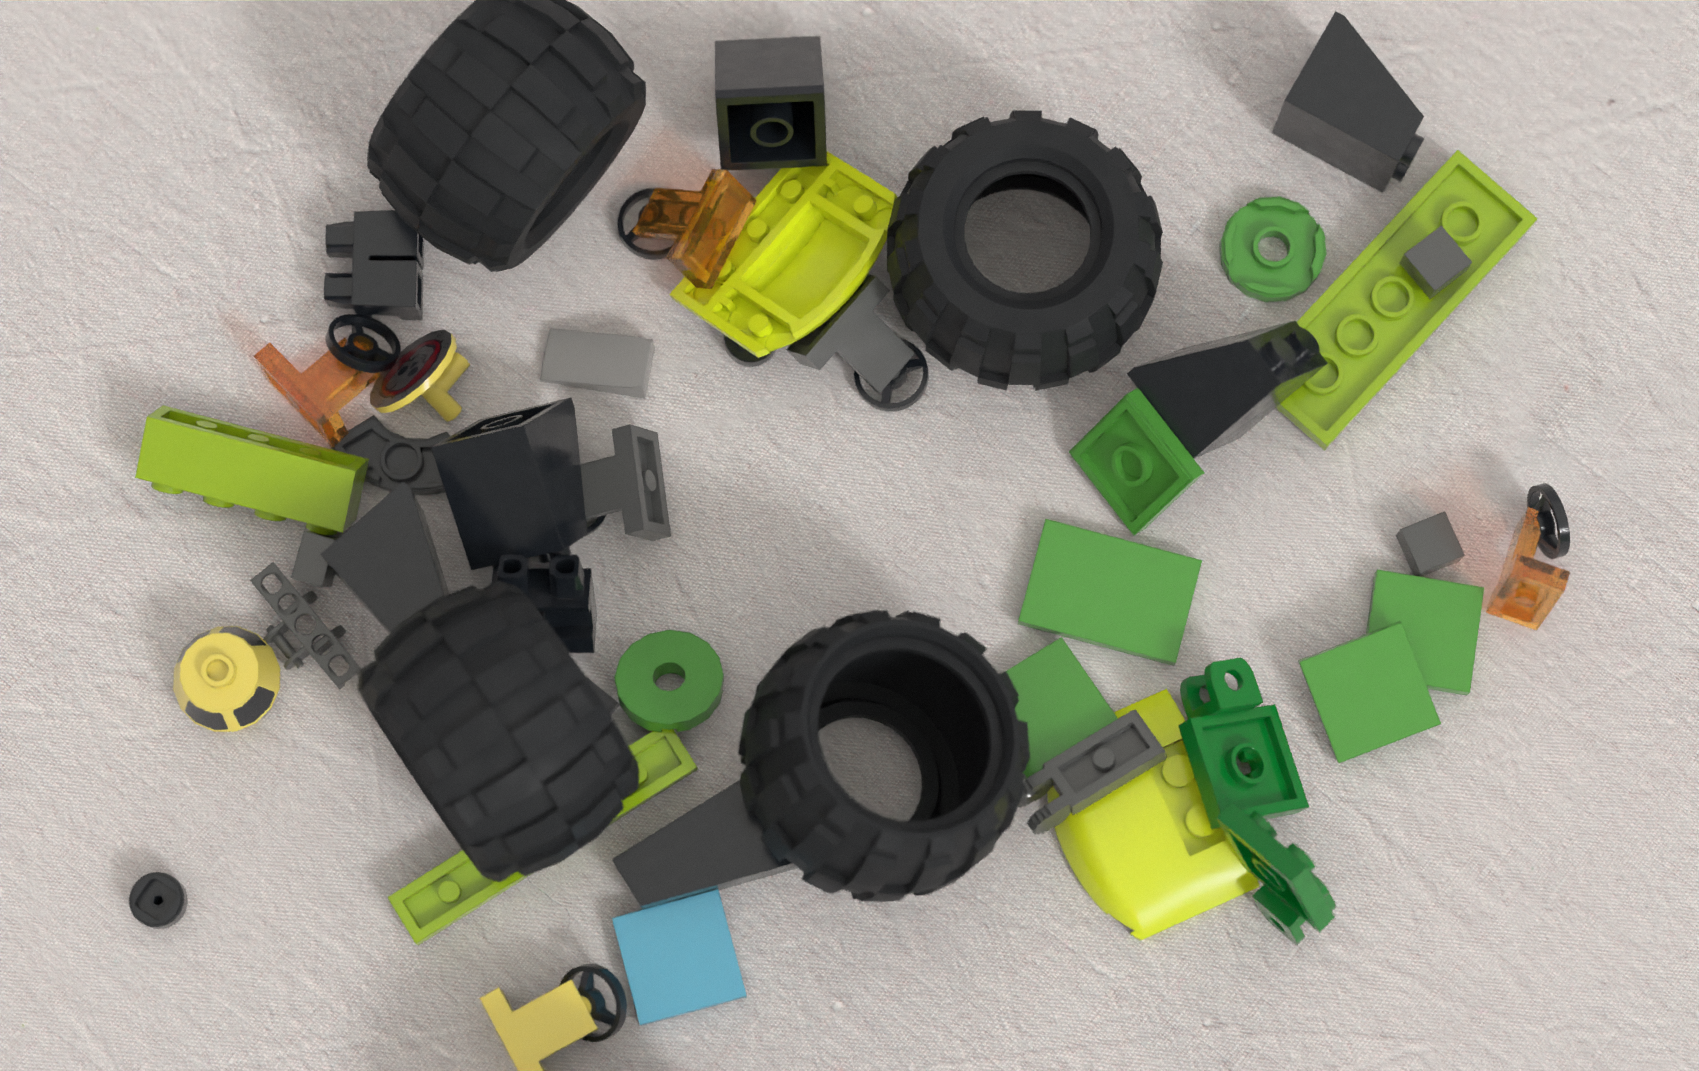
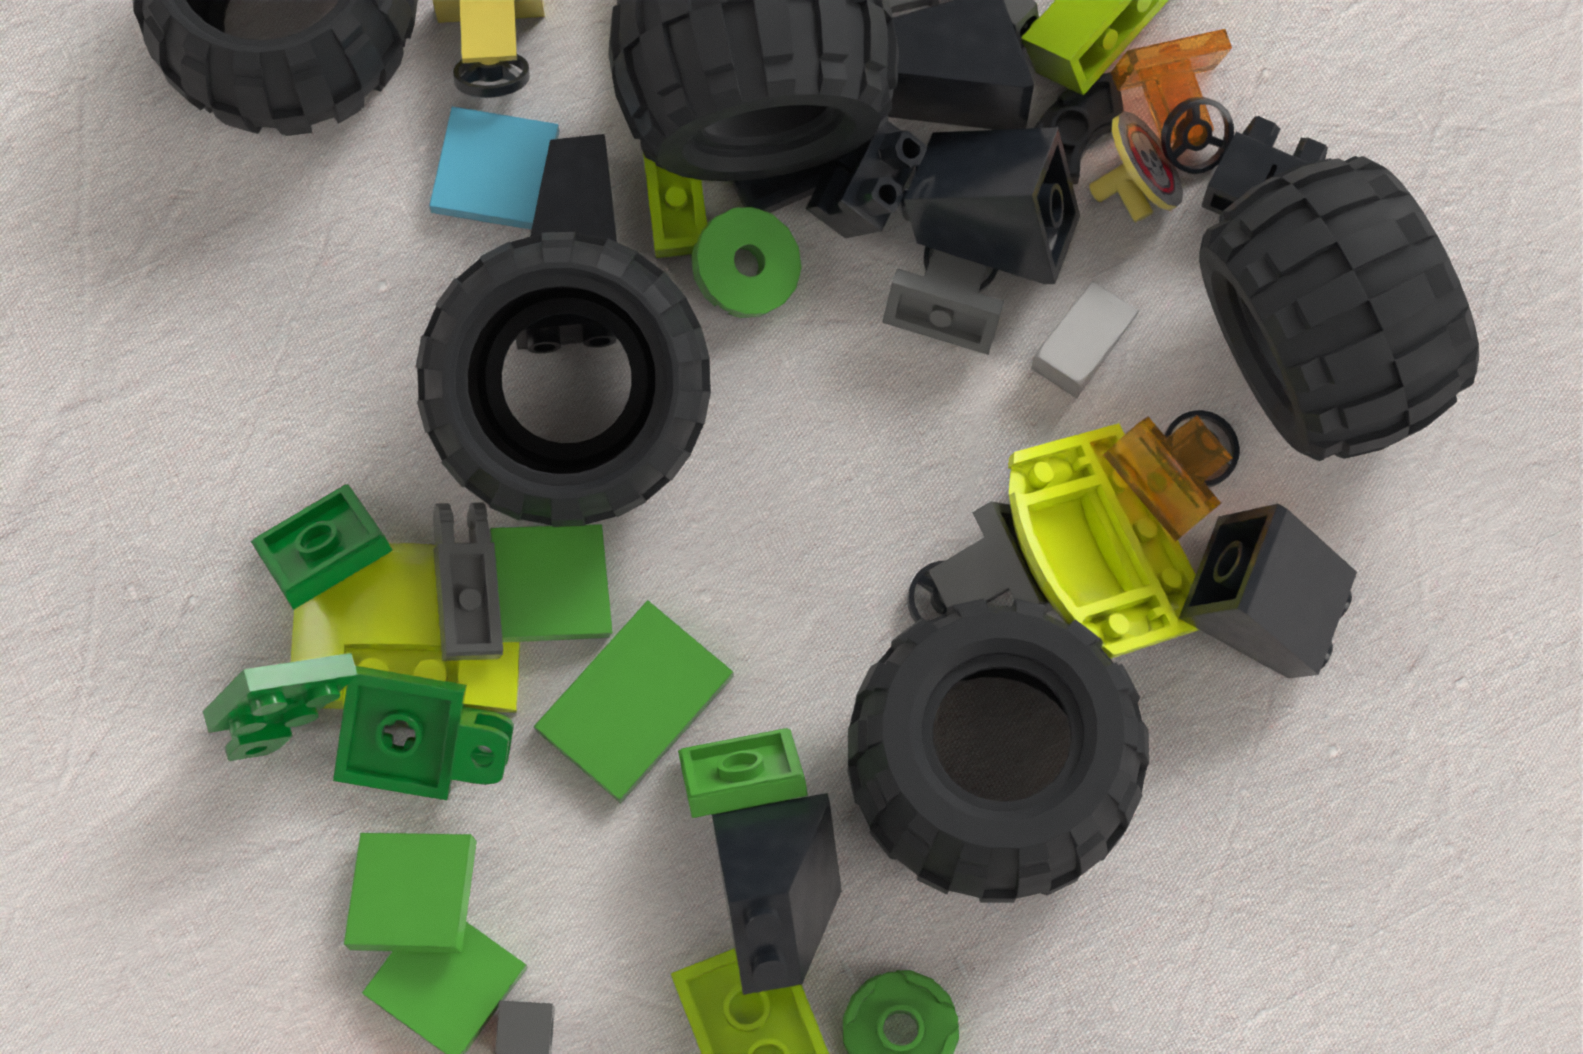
camera: 115 degrees right, 5 degrees down
none -> green plate [251,484,393,610]

